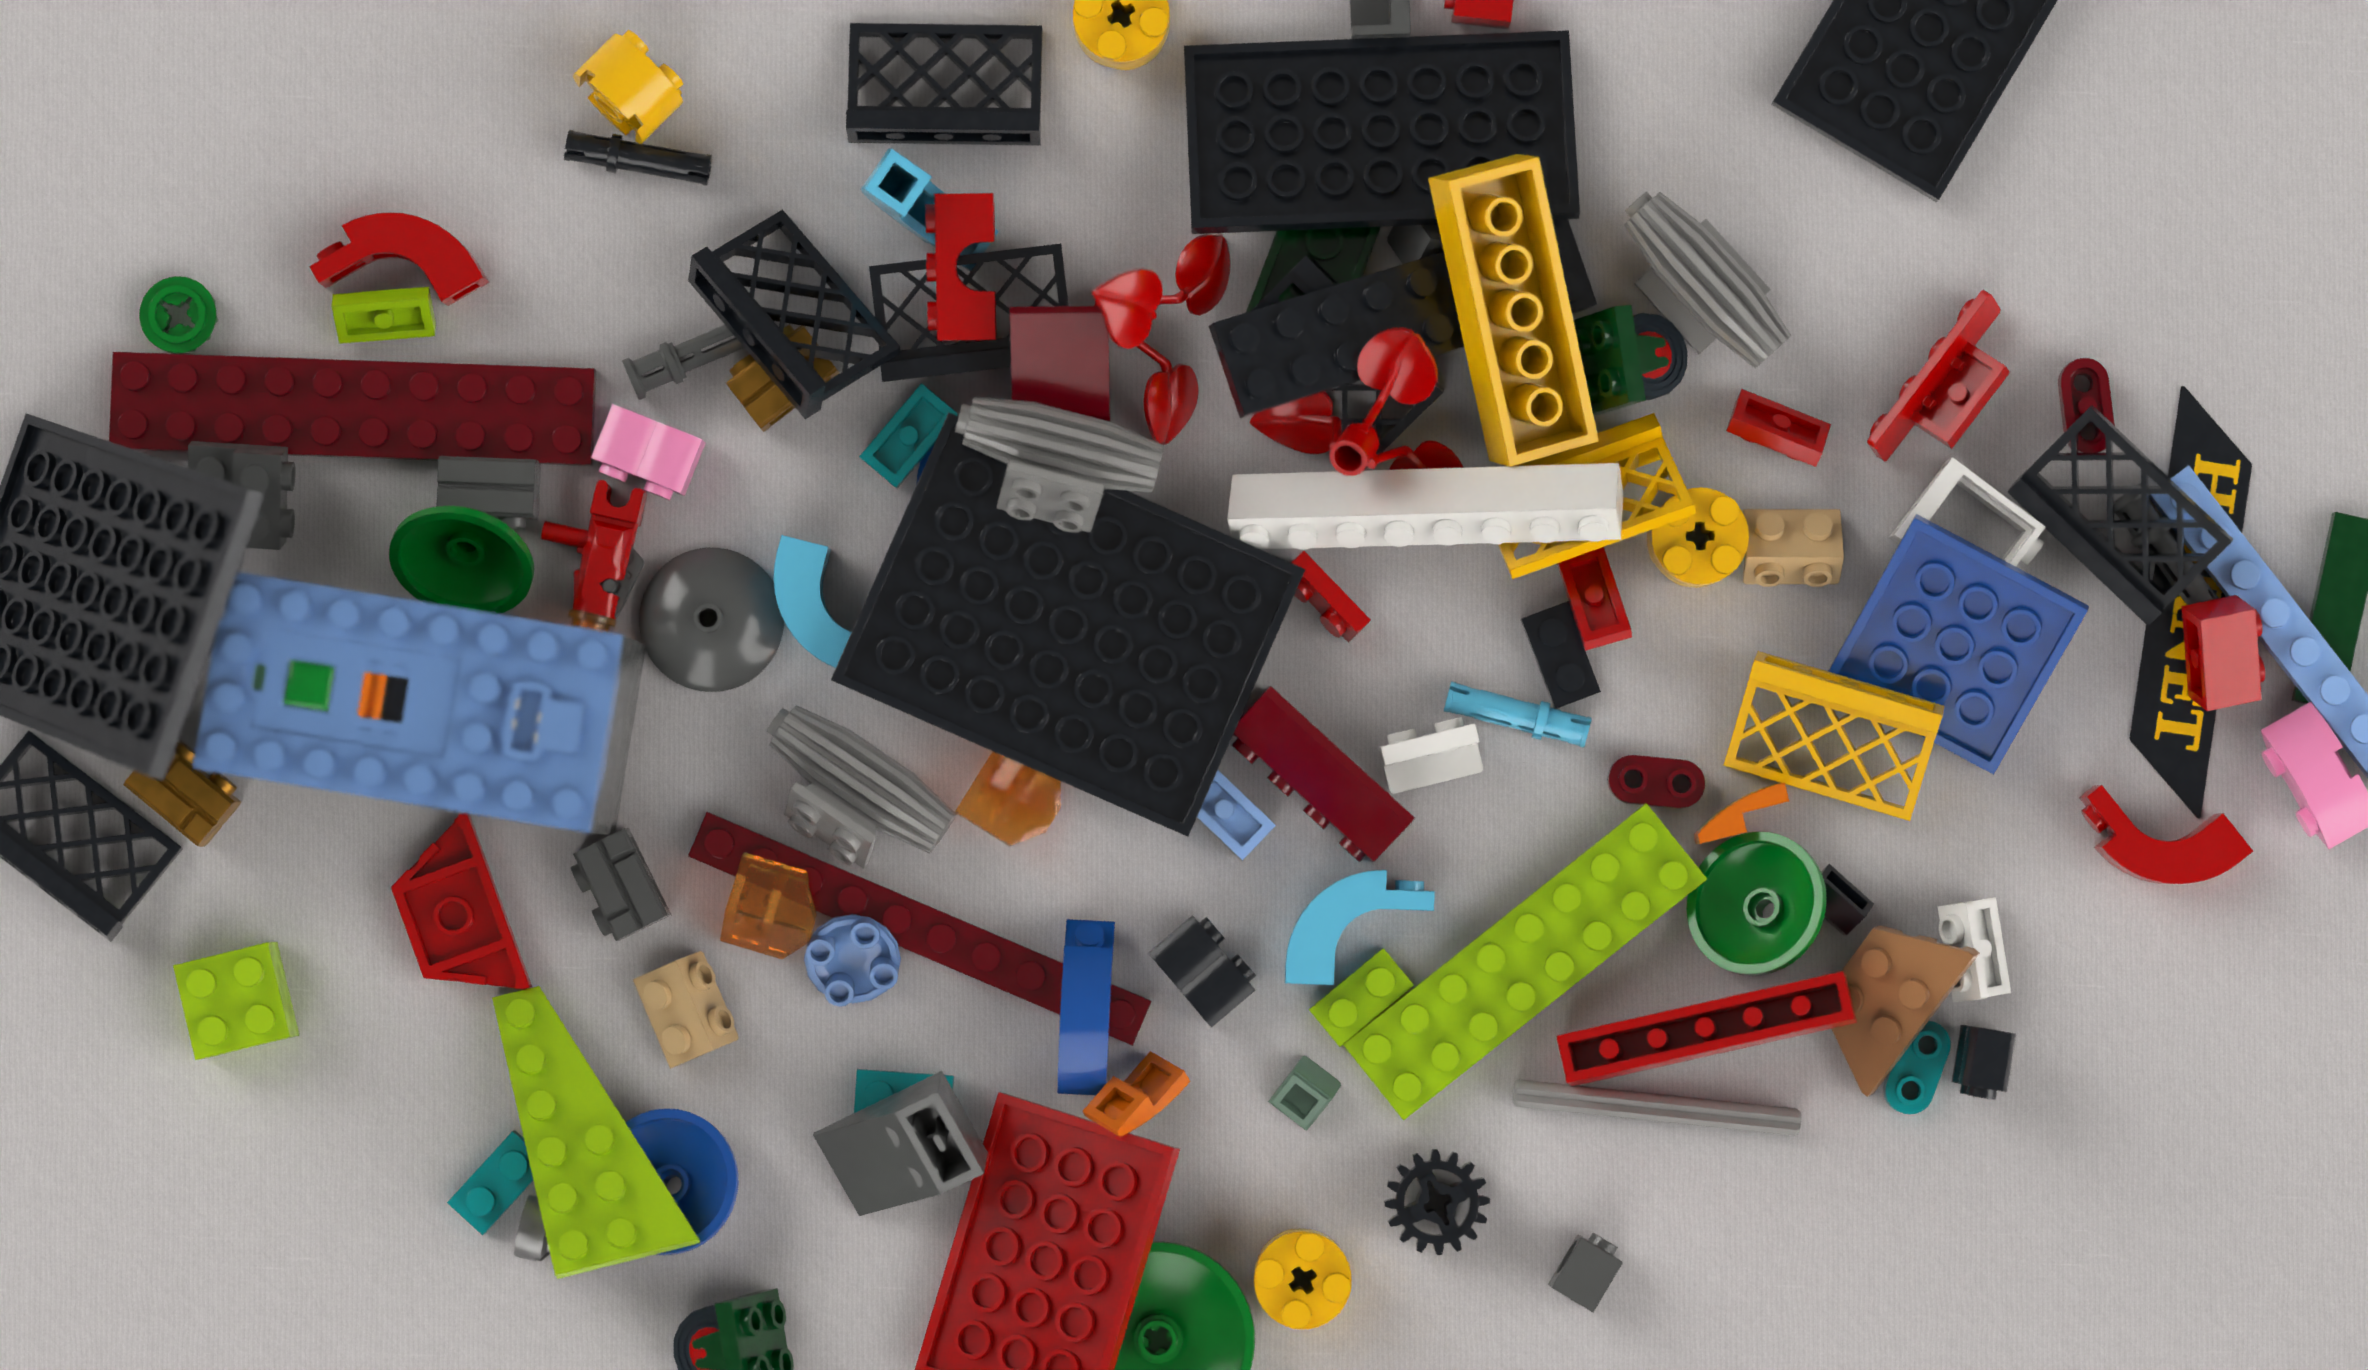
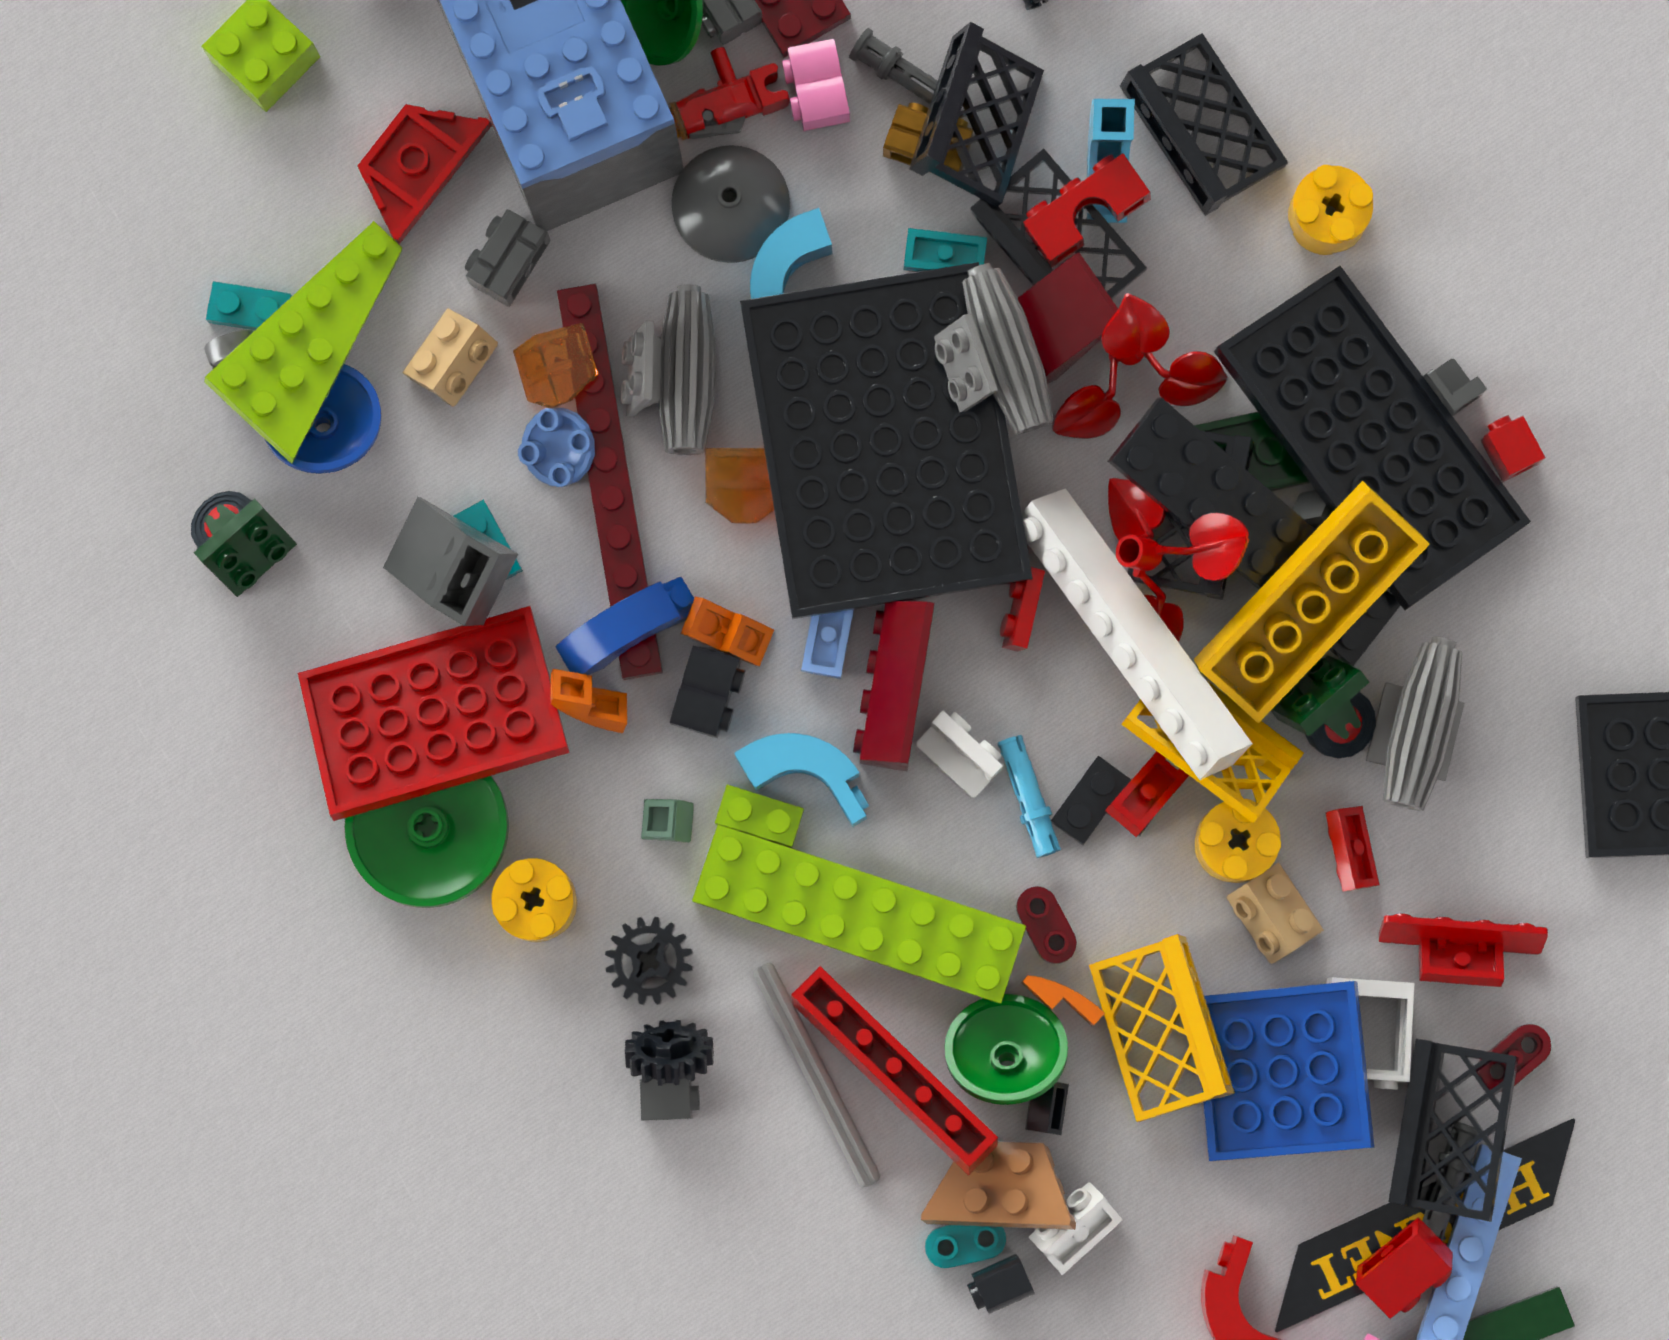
camera: 60 degrees right, 5 degrees down
none -> black gear [624,1020,714,1086]
none -> orange slope [680,596,774,667]

